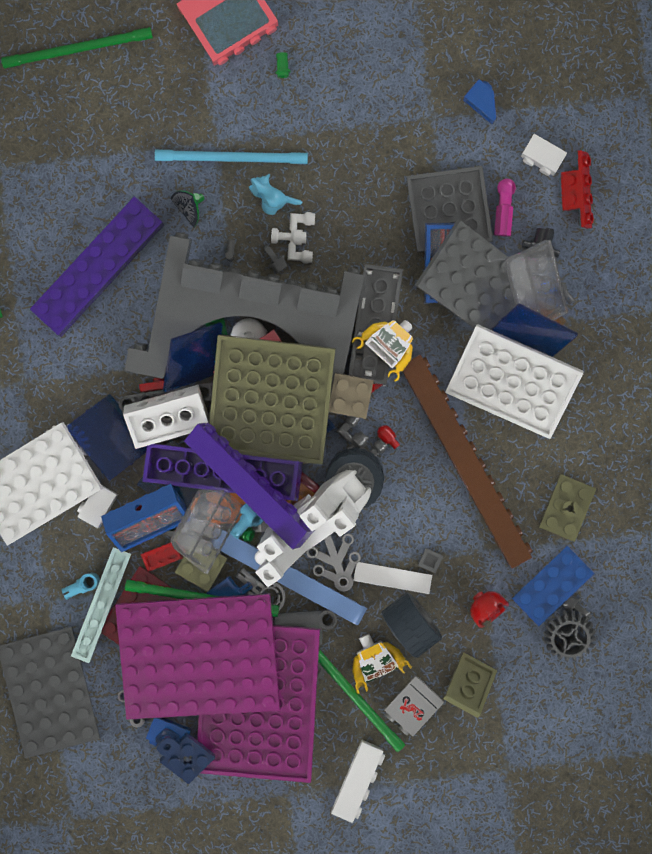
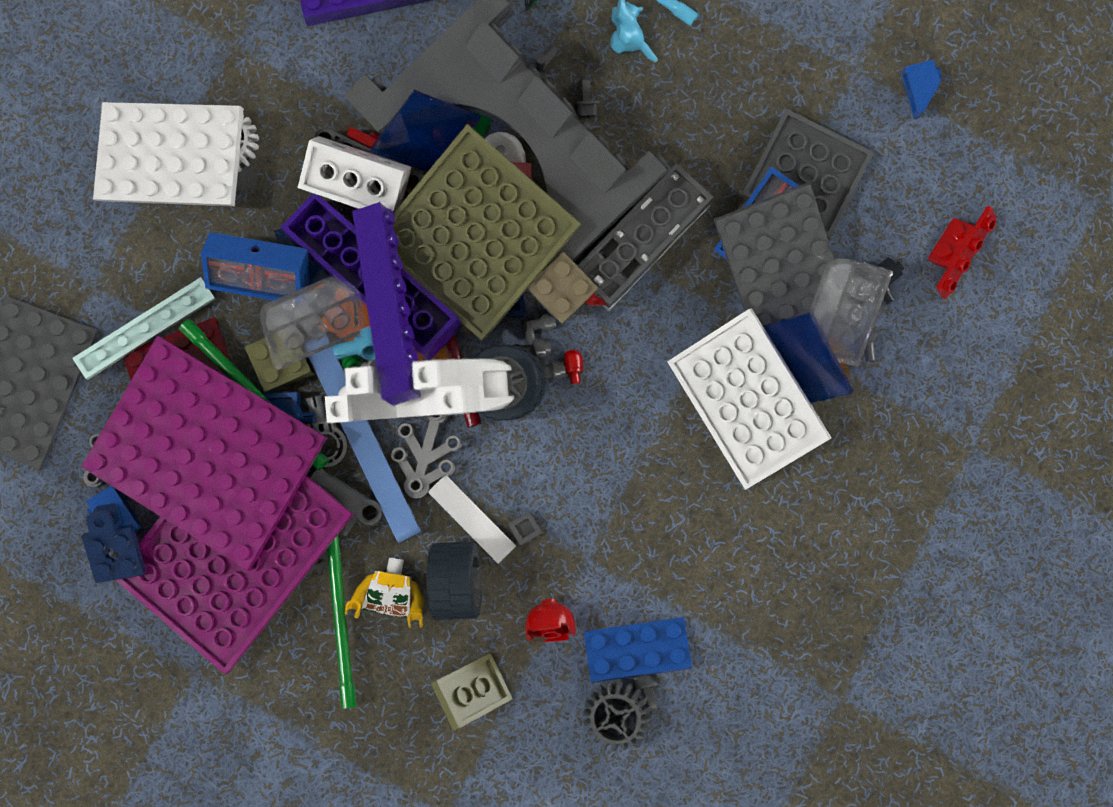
camera: 30 degrees right, 5 degrees down
medium azure pin [62,573,100,600] -> none
clear blue piece [66,394,147,481] -> none
white brick [77,485,119,528] -> none
red plate [141,540,183,572] -> none
white piece [271,212,315,264] -> none
white brick [331,740,385,823] -> none
torso [352,320,413,382] -> none
light grey panel [384,674,444,736] -> none
reddish brown brick [402,355,533,569] -> none
dark pink piece [494,179,516,237] -> none
white brick [521,134,567,176] -> none
olive plate [539,474,596,542] -> none

